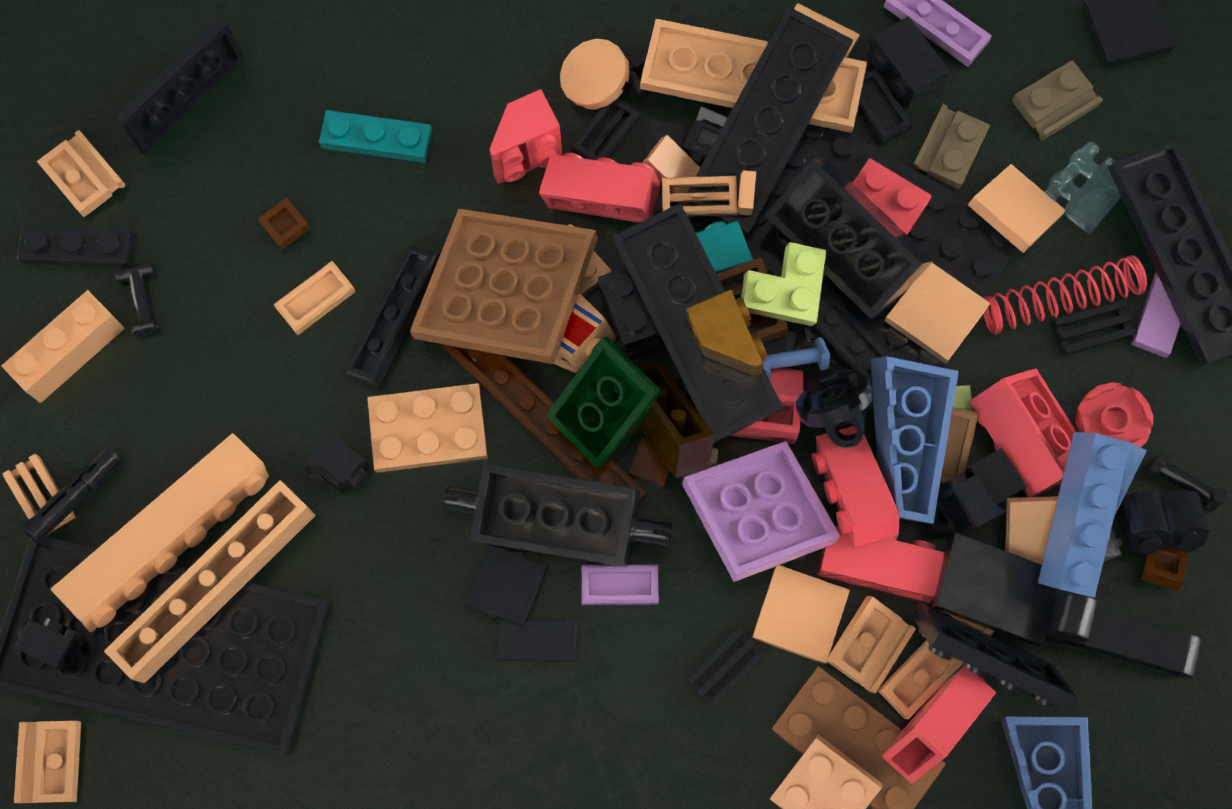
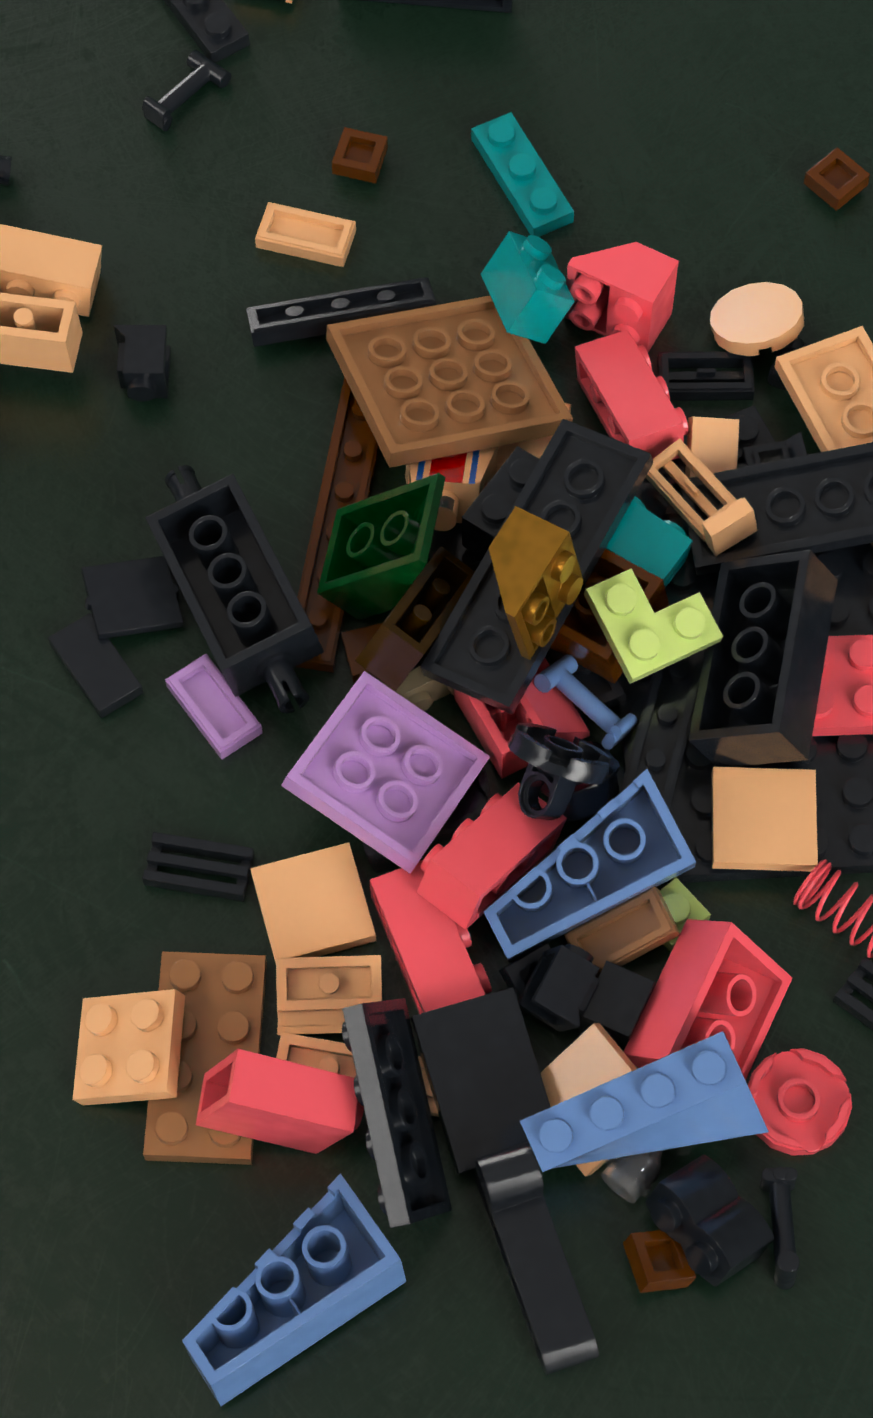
camera: 55 degrees right, 10 degrees down
light nougat brick [2,290,125,403] -> none
light nougat plate [367,383,488,473] -> none
none -> teal brick [481,231,575,344]

